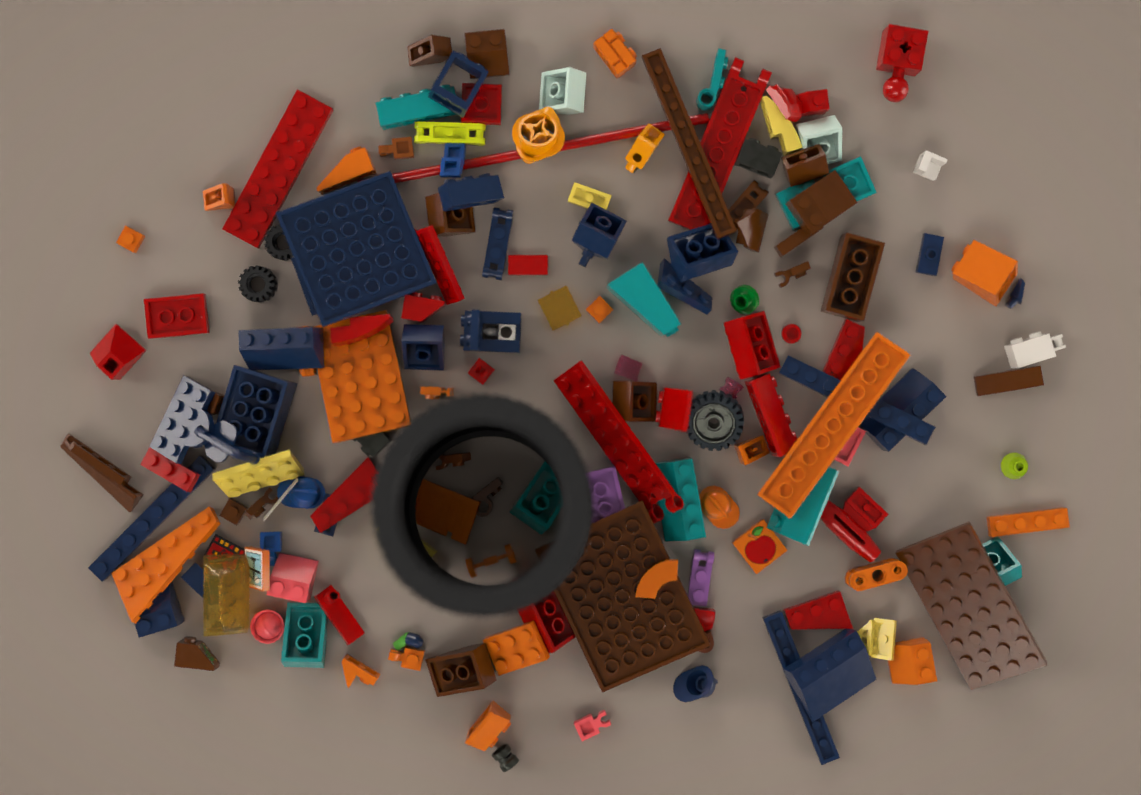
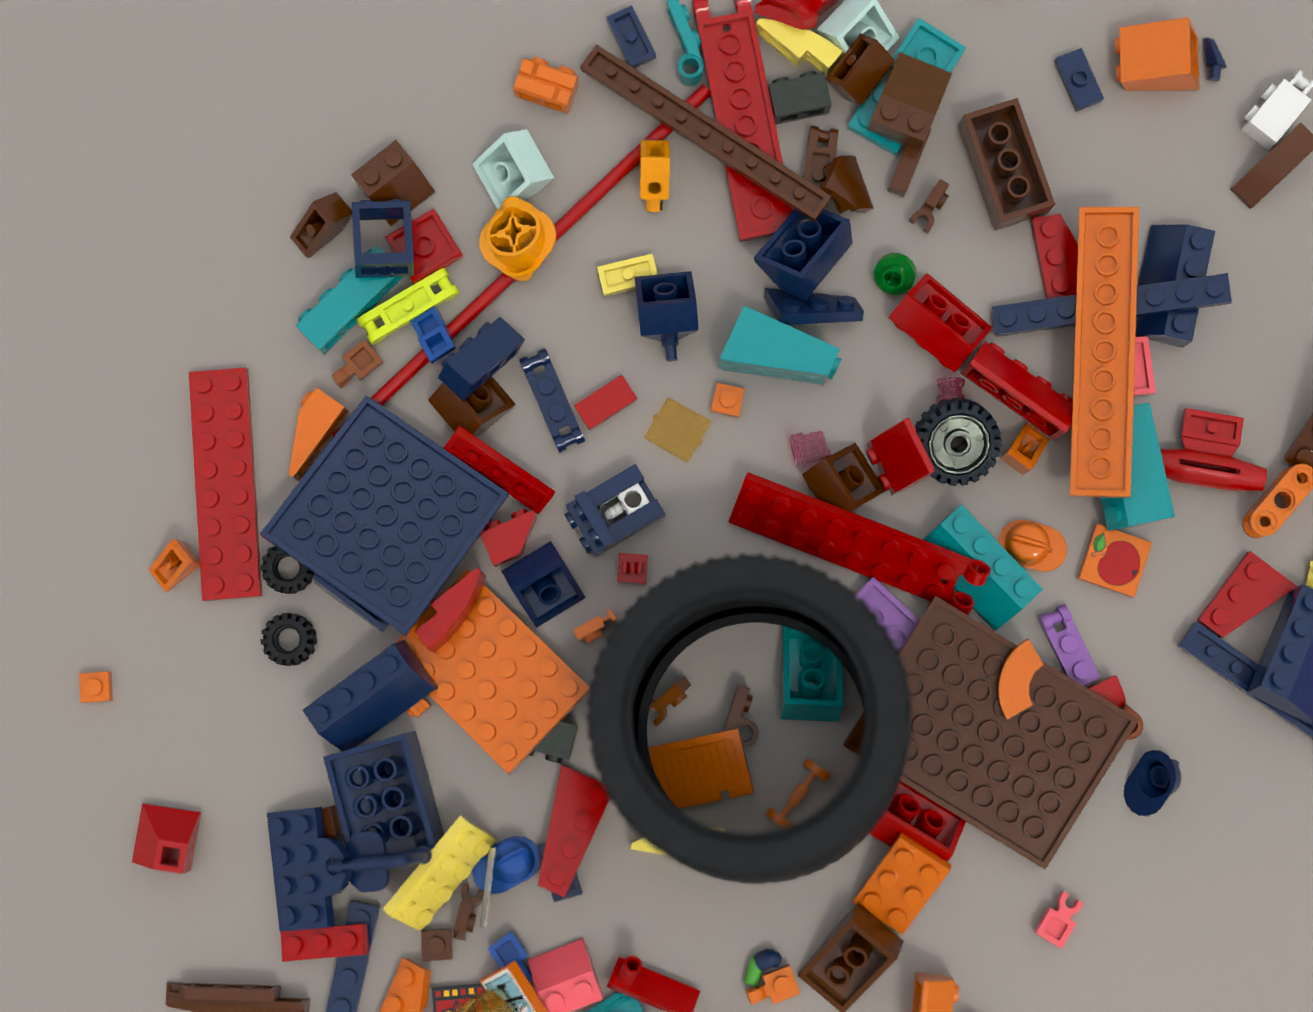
camera: 30 degrees left, 5 degrees down
red plate [144,293,210,339] -> none
red plate [781,324,802,344] -> none
none -> dark blue plate [607,5,656,68]

